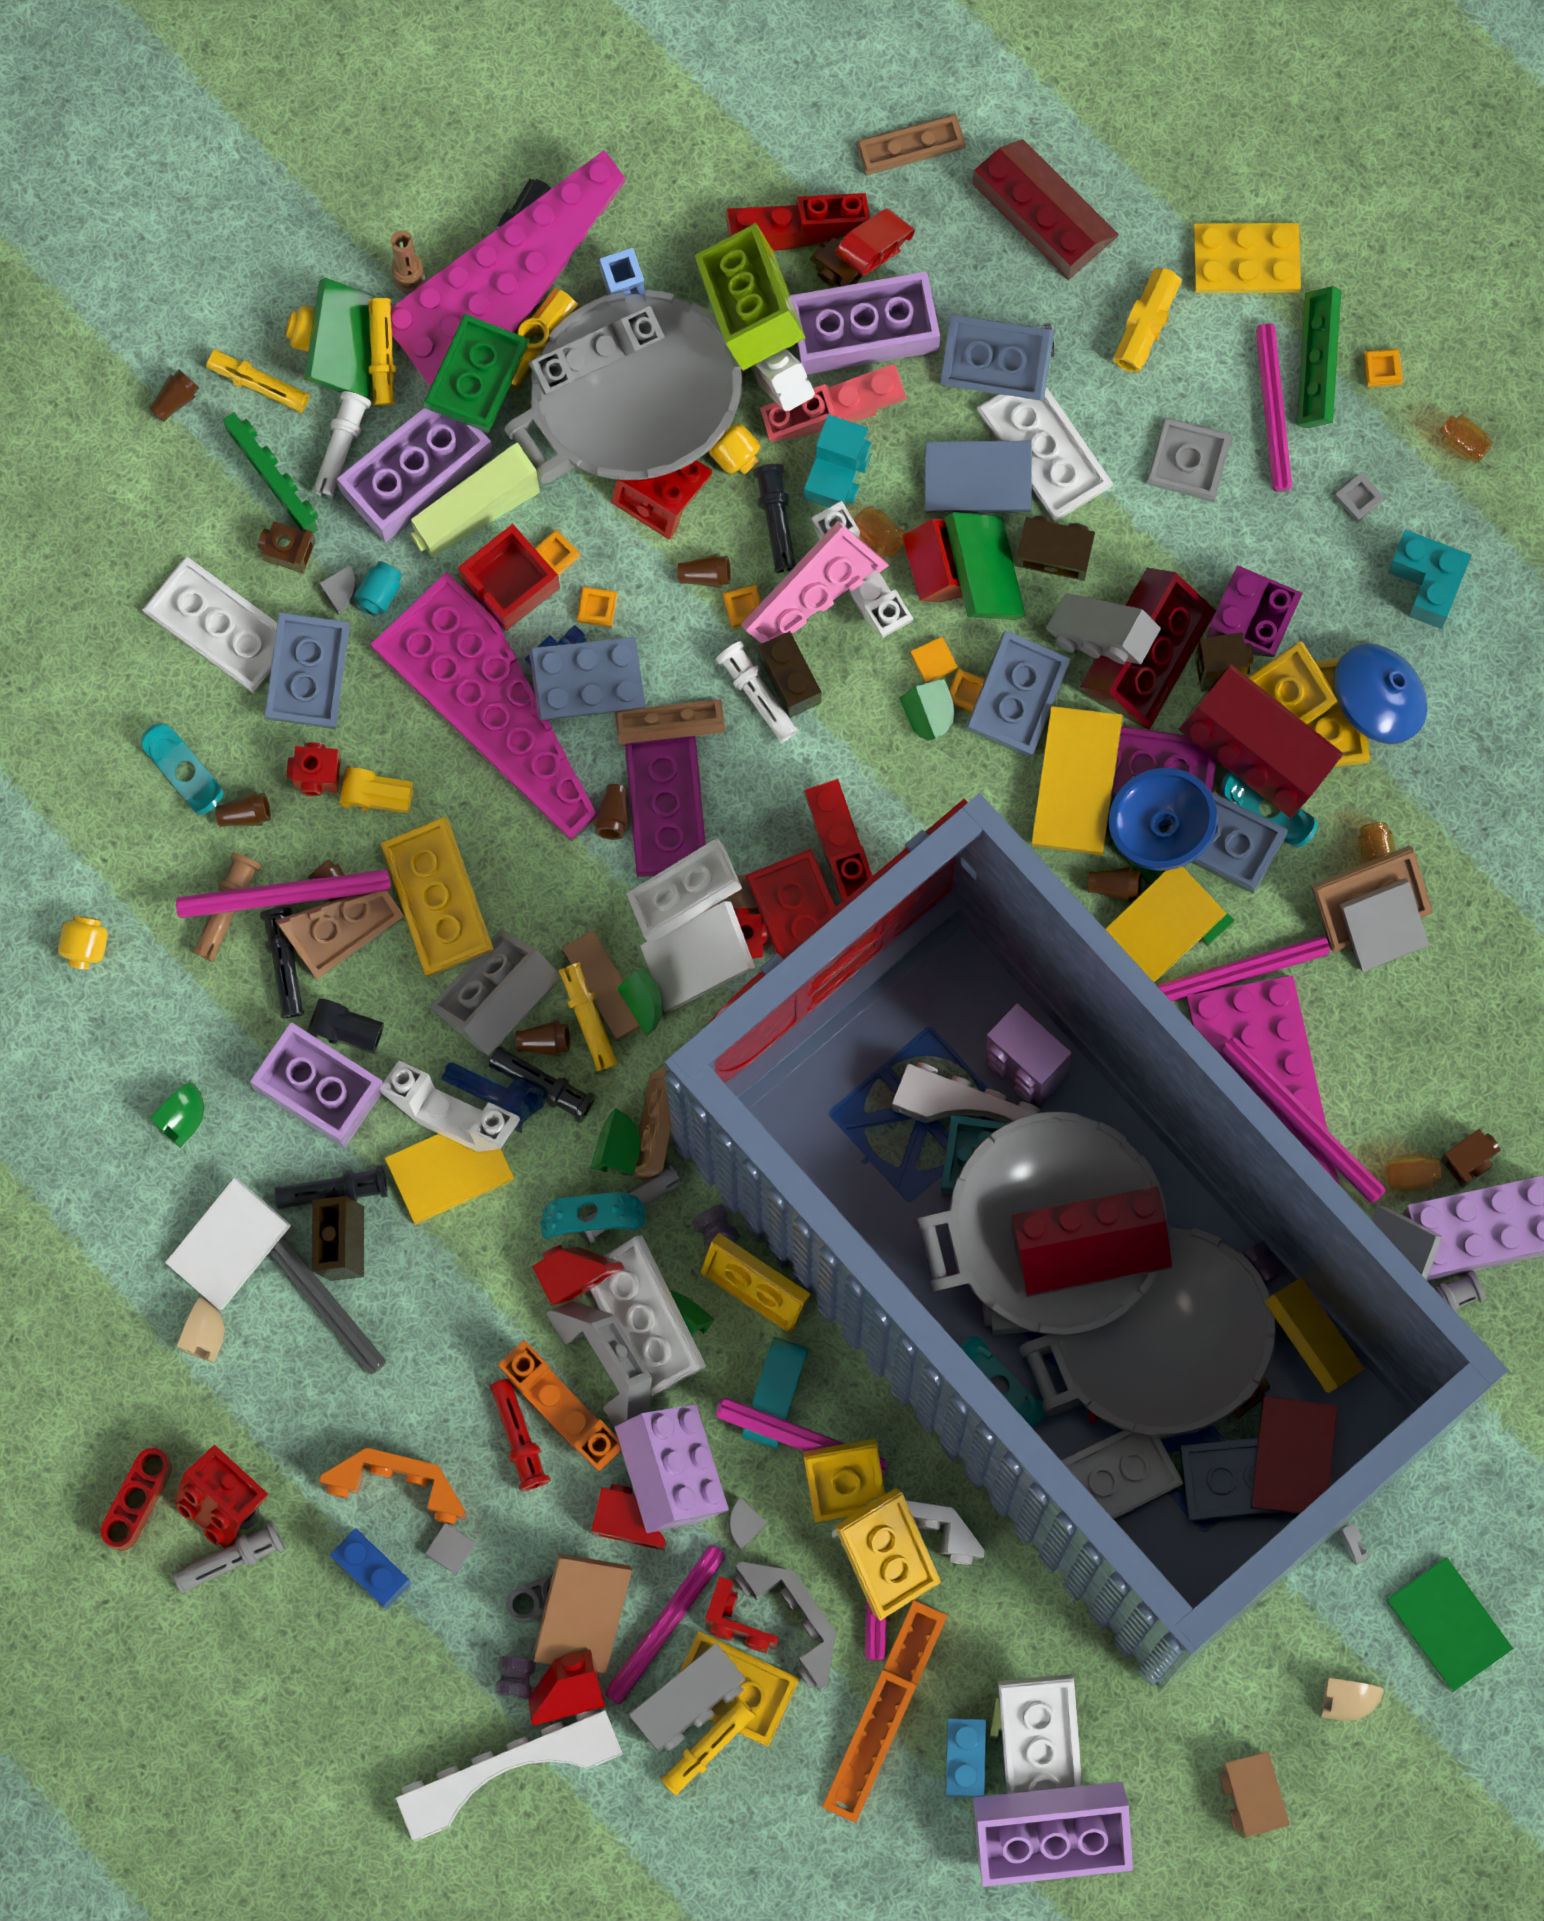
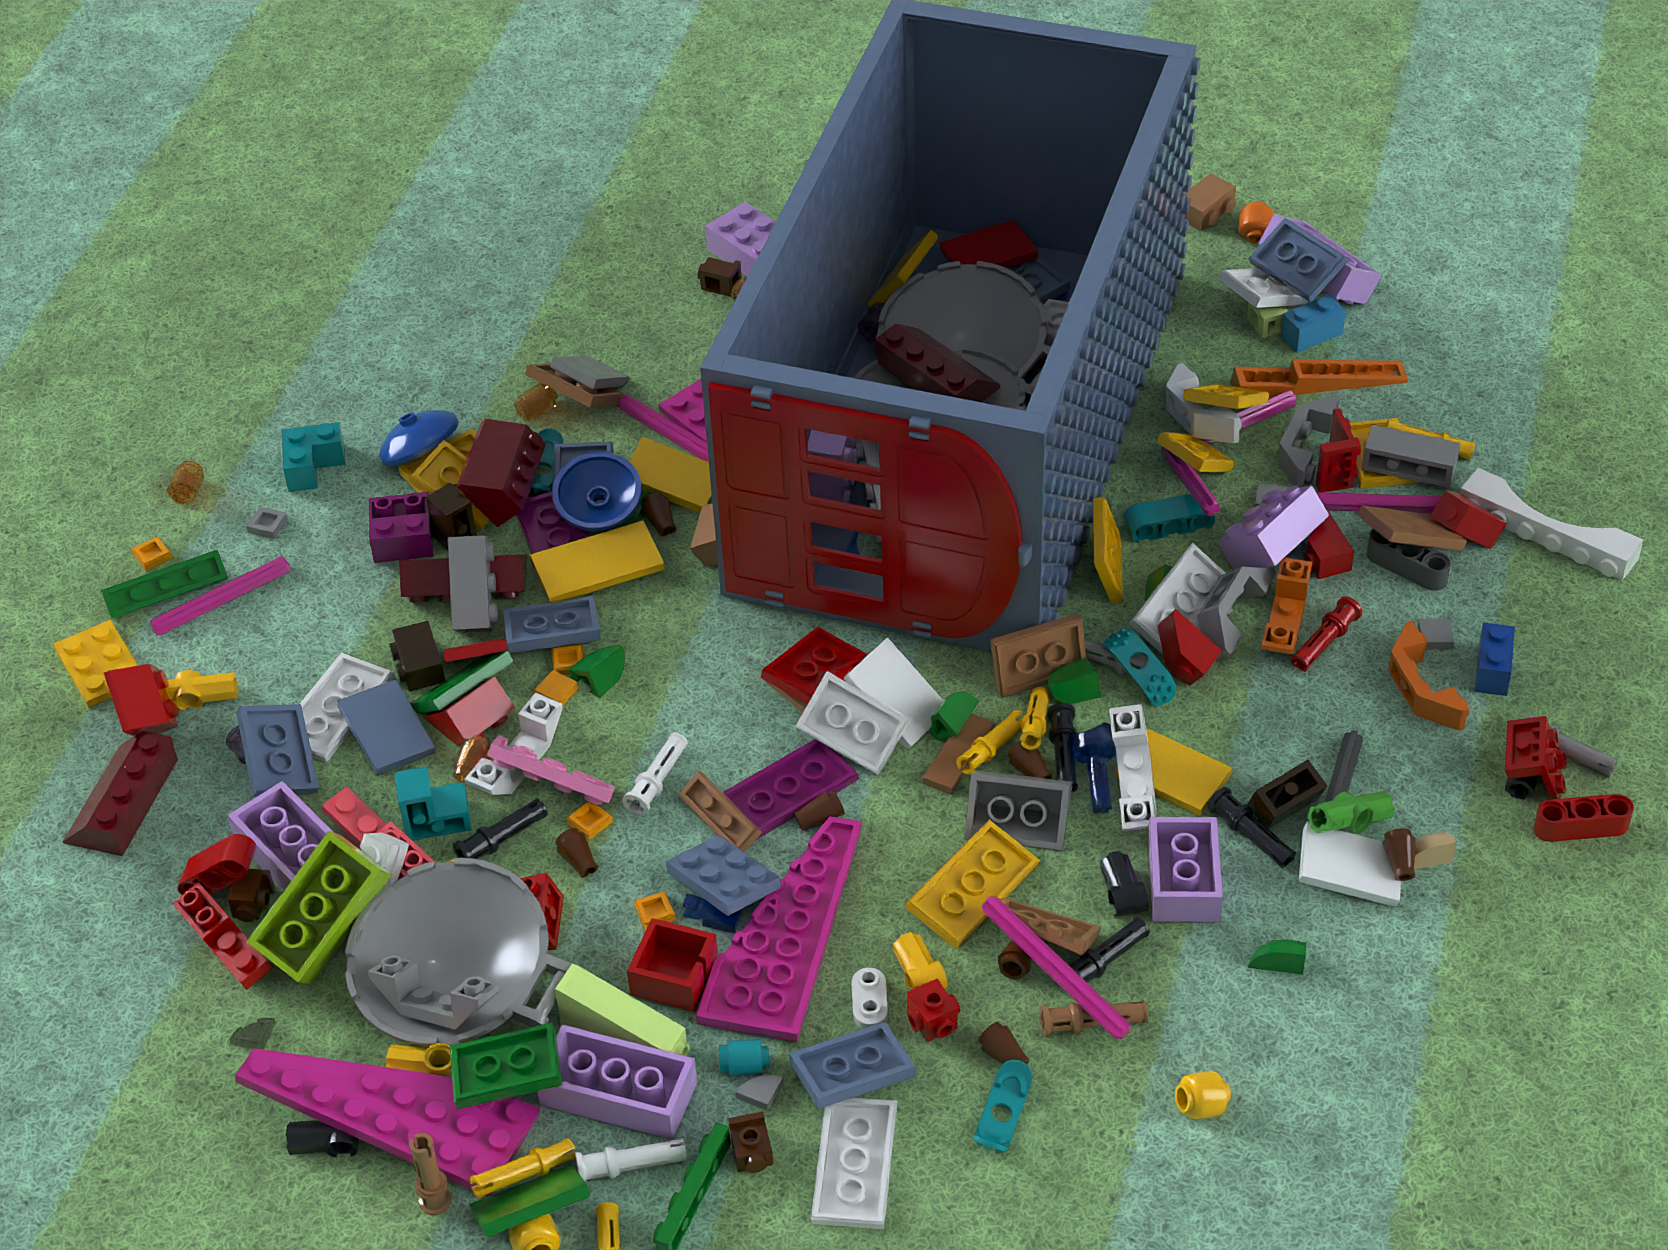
camera: 120 degrees left, 30 degrees down
clear purple wheel [494,1656,536,1699] -> none
light orange tile [535,529,581,576] -> none
light blue brick [599,248,646,295] -> none
clear purple wheel [691,1204,741,1252] -> none
dark brown brick [758,631,822,718] -> none
red slope [803,779,873,902] -> none
medium nougat tile [856,114,966,176] -> none
light grey tile [1146,417,1233,502] -> none
none -> red slope [104,664,179,736]
none -> clear smoke tile [229,1017,276,1050]
none -> red tile [443,638,508,662]
none -> white plate [851,968,888,1029]
none -> yellow pin [1020,687,1050,750]
none -> orange head [1238,201,1274,243]
none -> sand blue tile [1248,218,1348,303]
none -> bright green piece [1307,791,1395,834]
none -> reddish brown cone [1382,828,1416,881]

